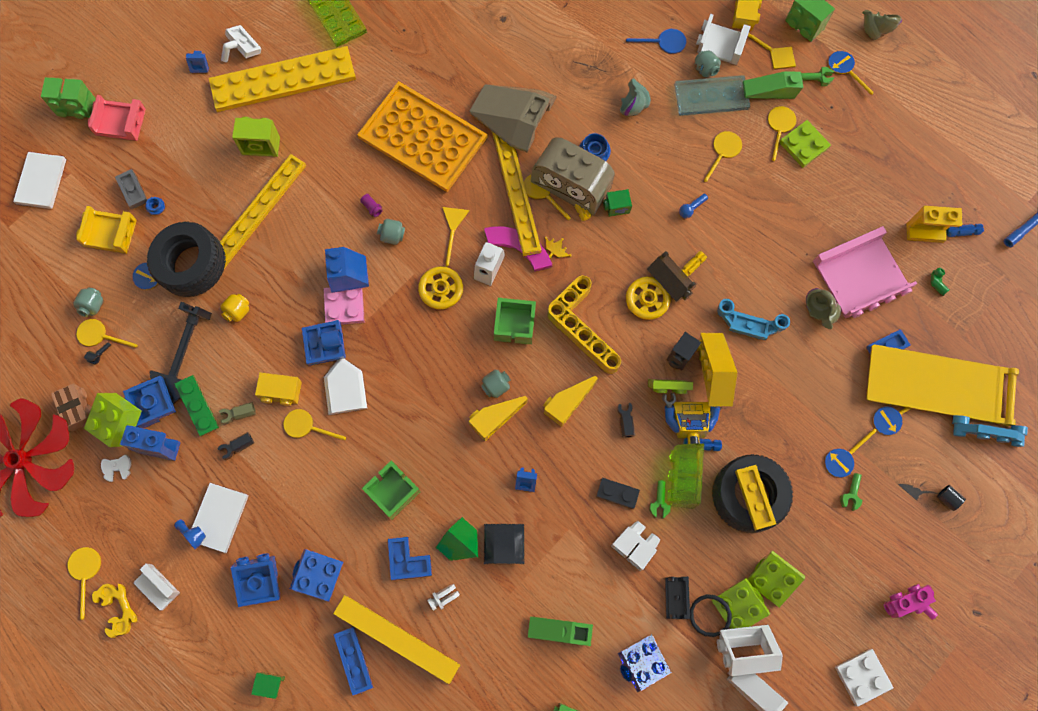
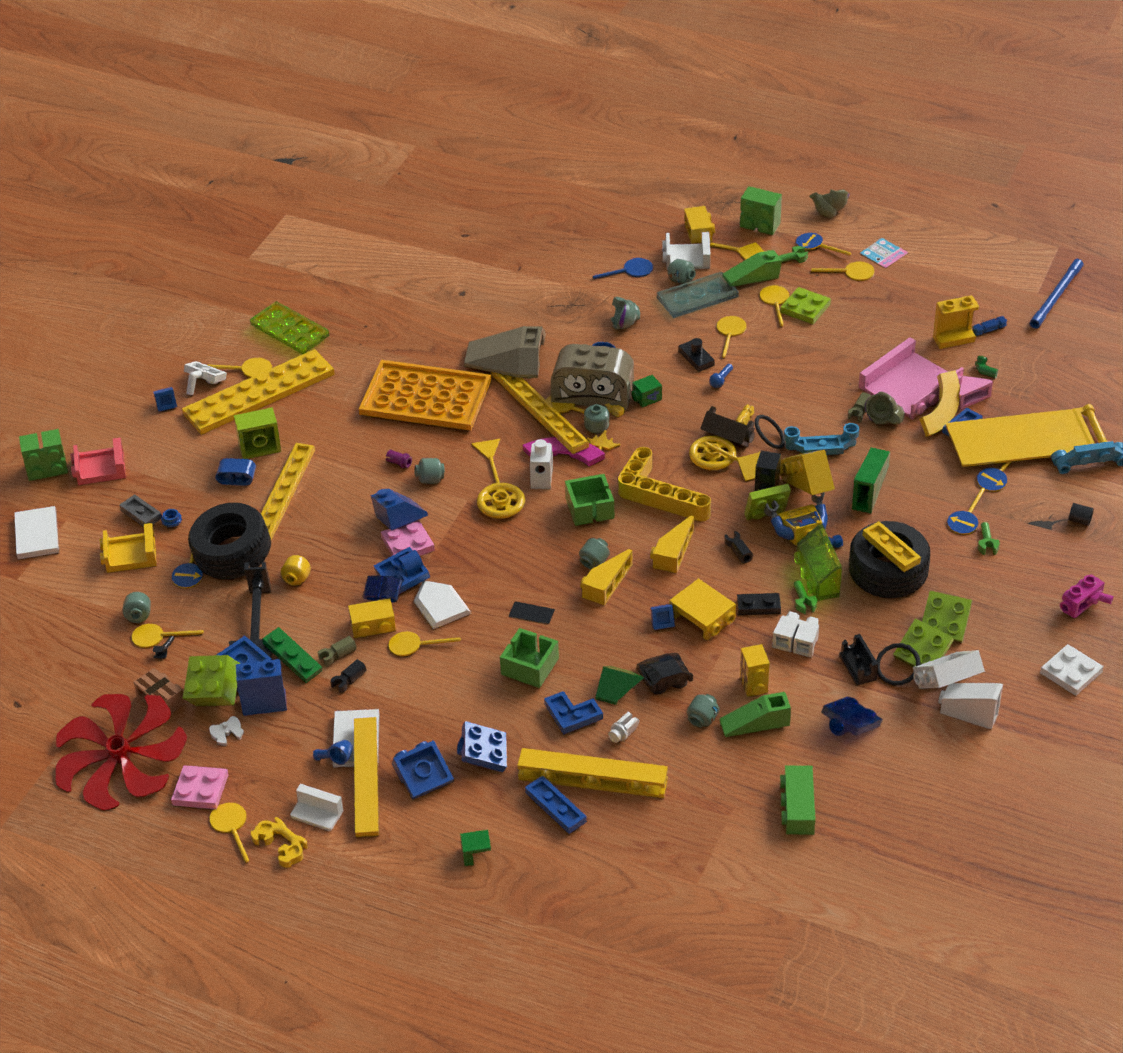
camera: 15 degrees left, 30 degrees down
none -> bright pink plate [171,765,228,809]
none -> yellow piece [207,358,272,378]
none -> blue beam [215,458,256,486]
none -> yellow tile [354,717,379,837]
none -> clear blue beam [362,576,402,602]
none -> black sticker [509,601,555,624]
none -> sand green head [584,404,609,434]
none -> yellow panel [669,578,736,640]
none -> black tile [678,338,715,372]
none -> sand green head [686,694,720,728]
none -> yellow piece [704,442,760,481]
none -> yellow brick [740,644,770,697]
none -> black piece [754,414,785,449]
none -> yellow piece [811,261,874,281]
none -> olive bar [848,392,871,422]
none -> green slope [852,447,890,514]
none -> sticker [860,238,908,268]
none -> yellow tile [919,370,960,437]
none -> bright pink slope [958,376,993,410]

